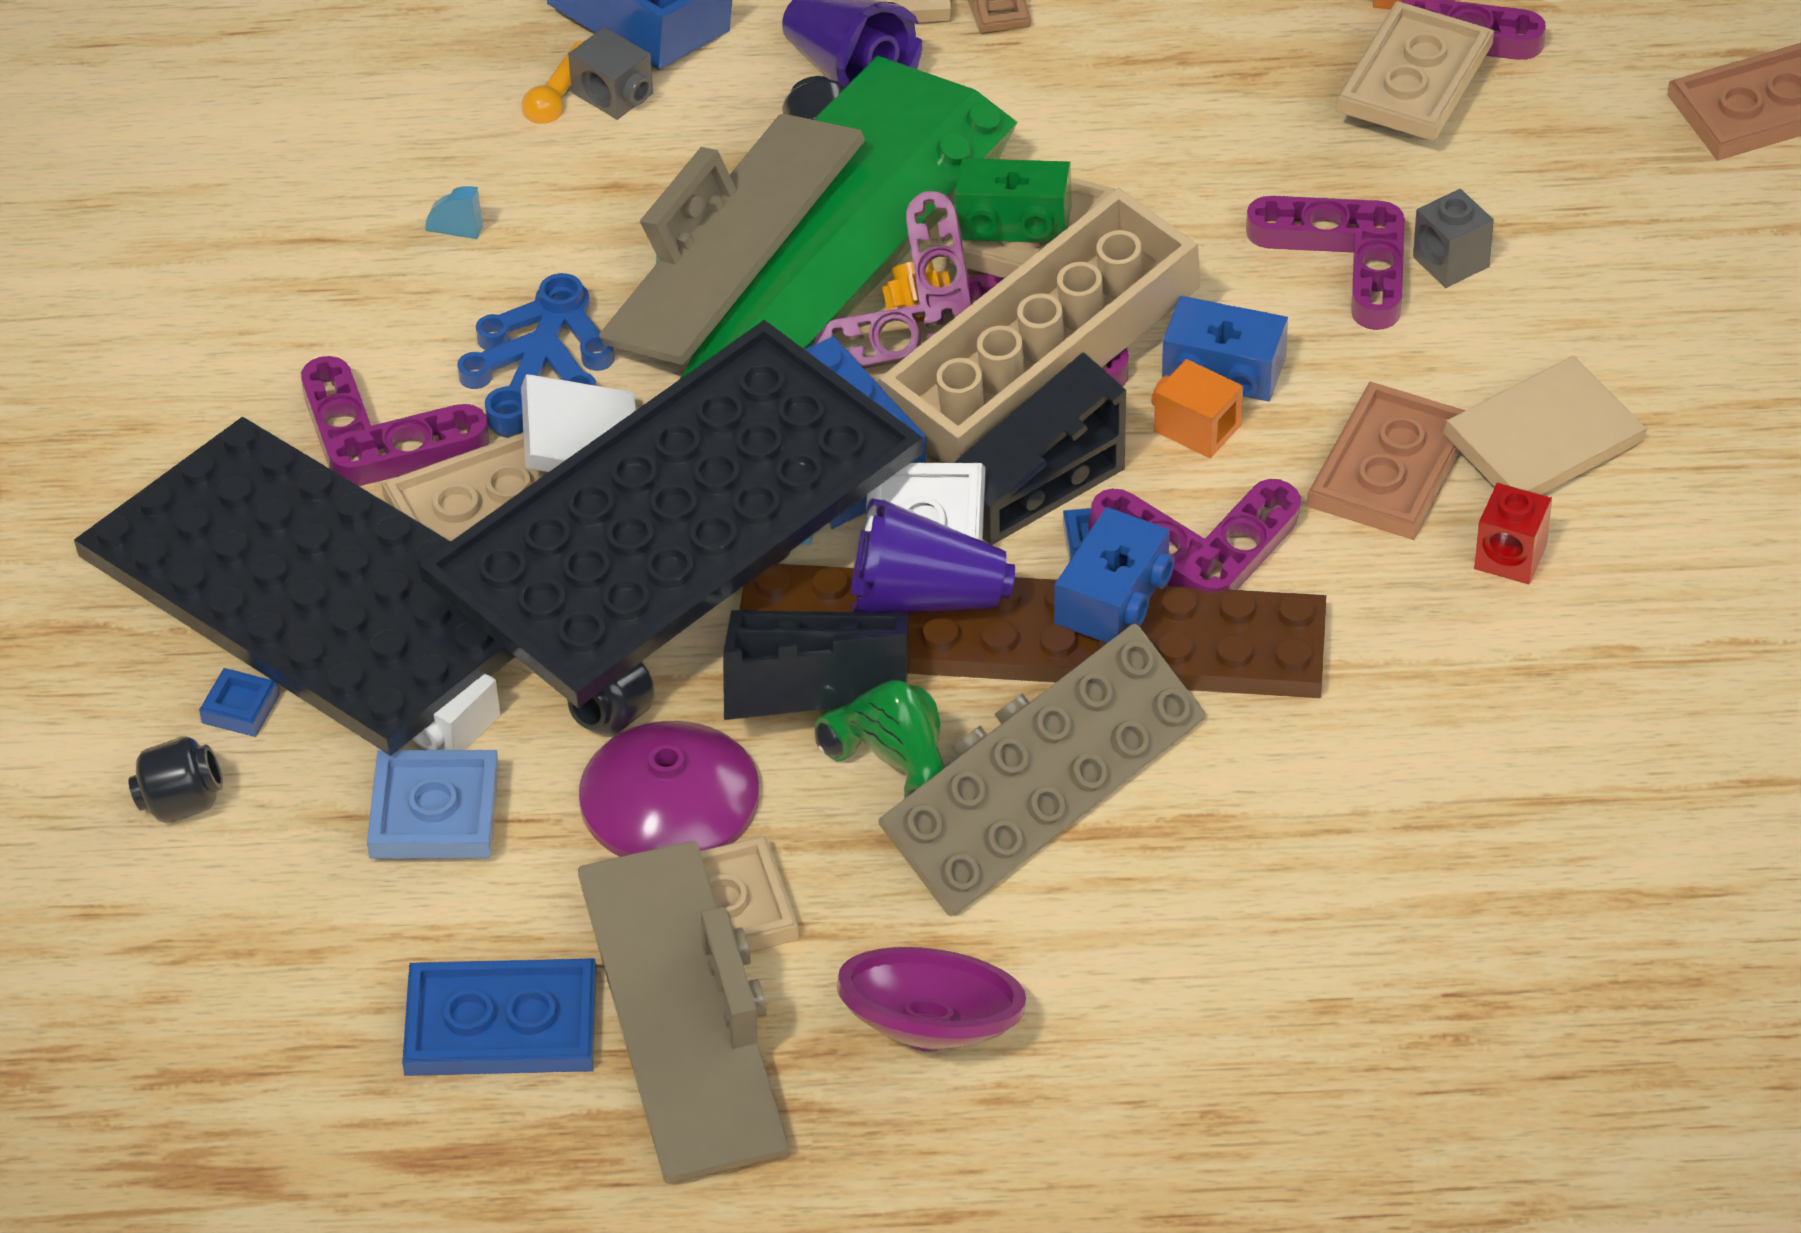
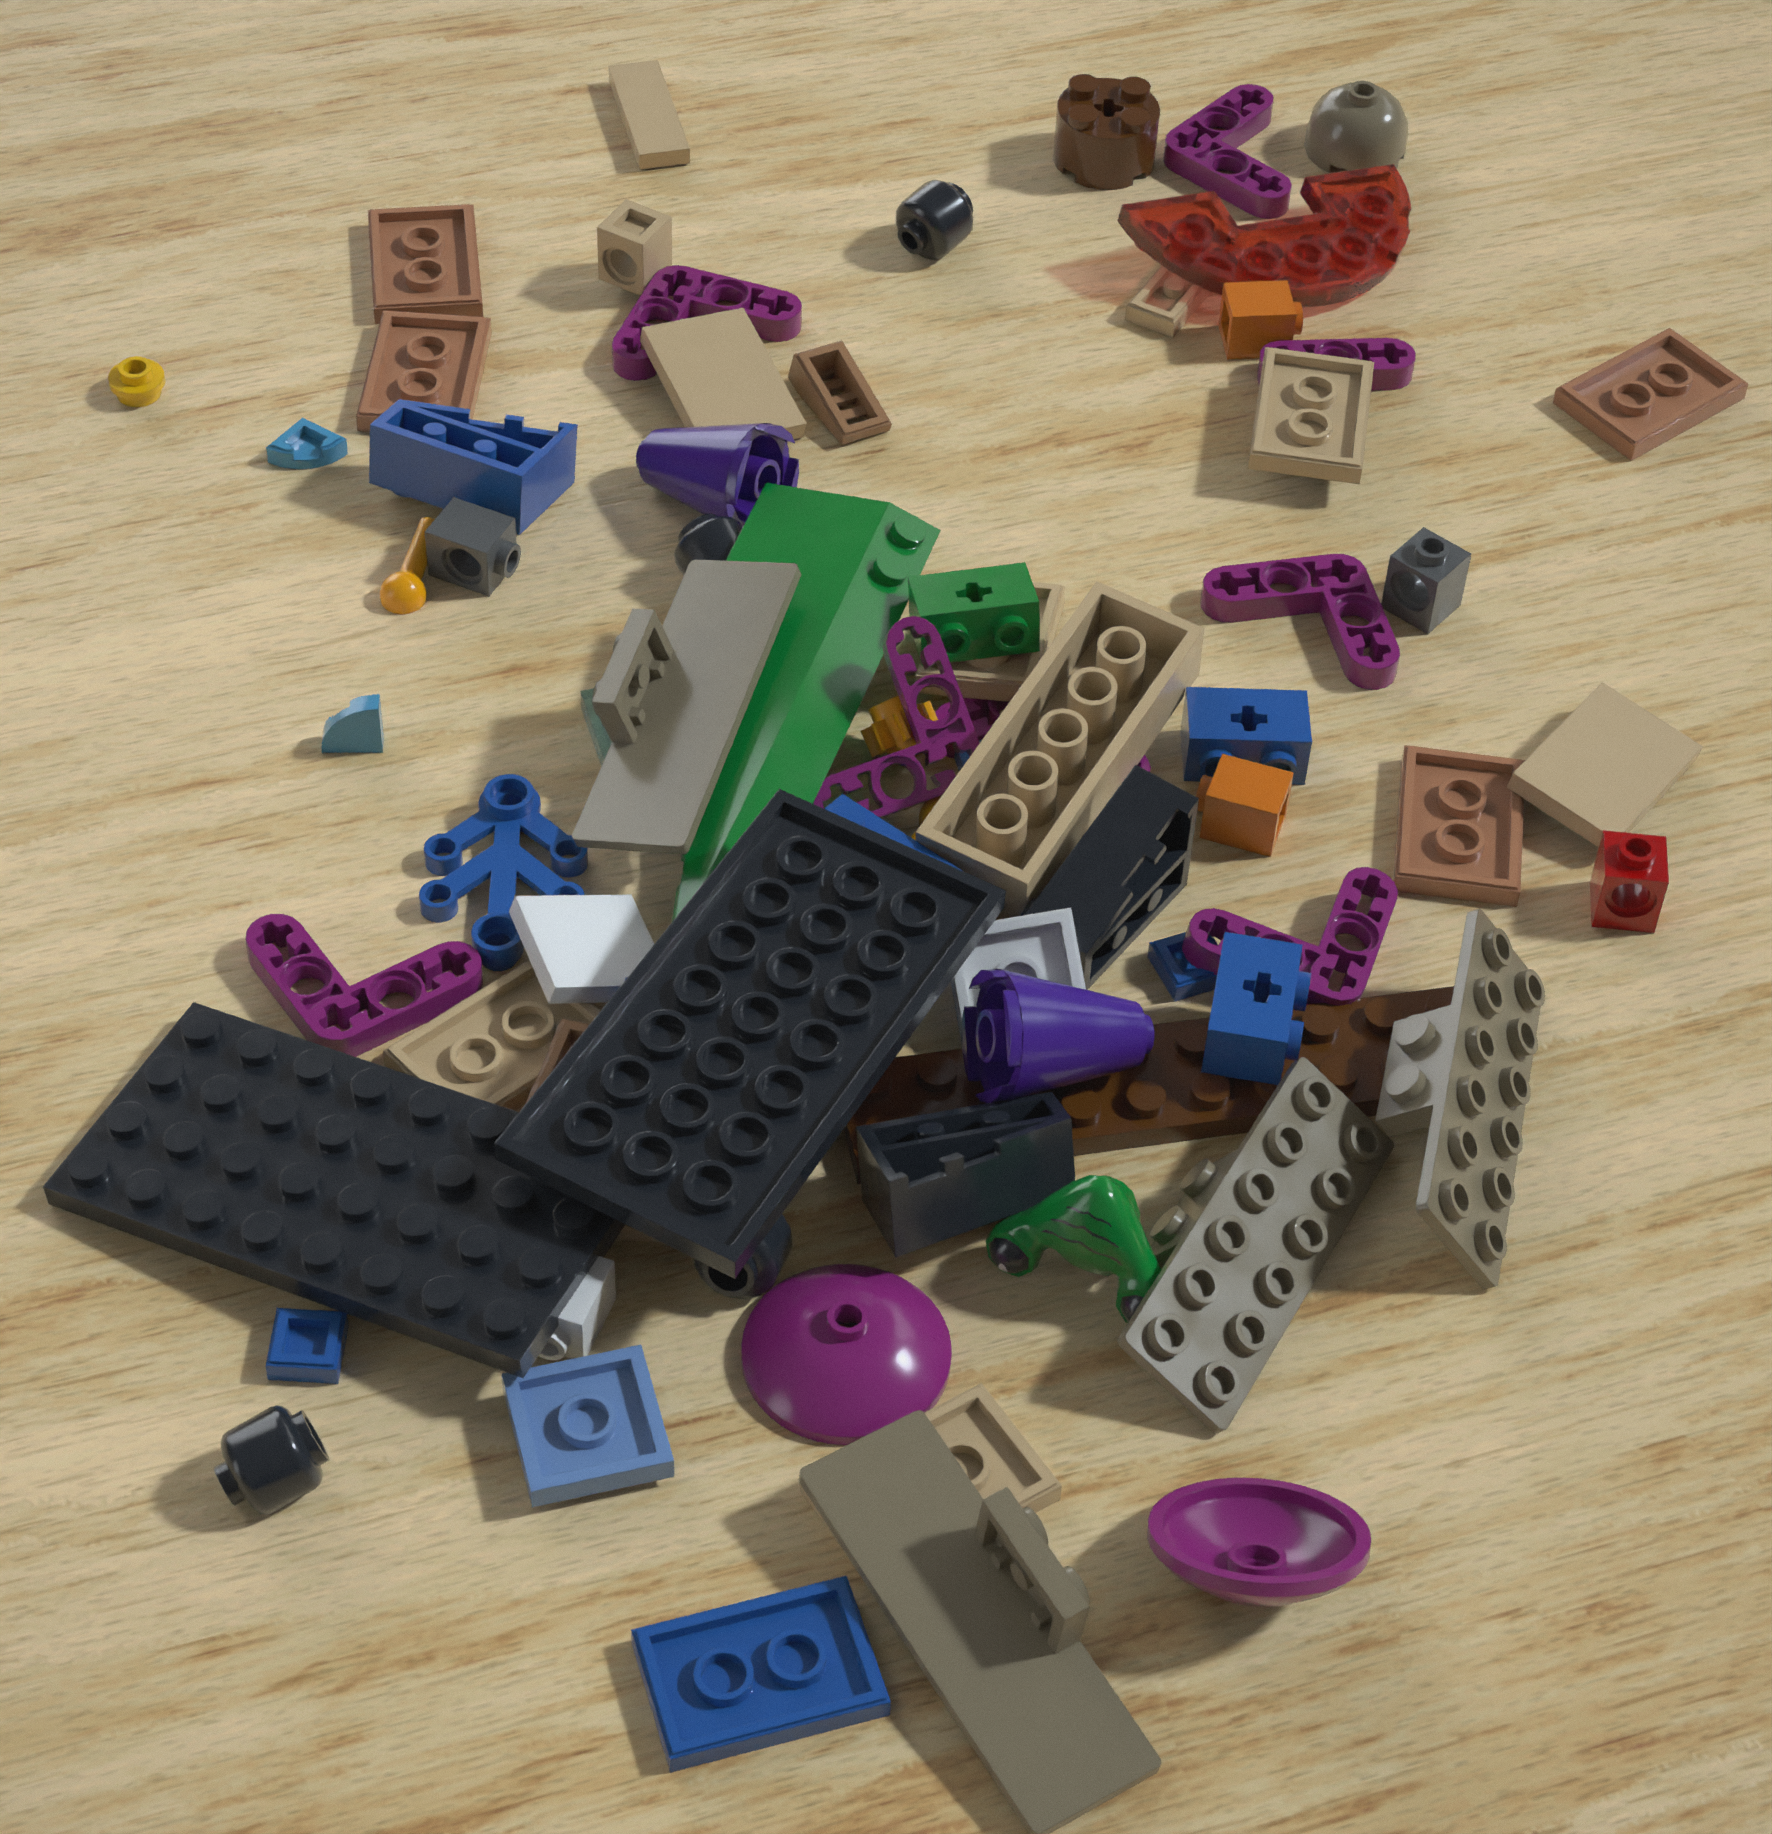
camera: 20 degrees left, 0 degrees up
none -> dark tan bracket [1375,909,1545,1289]

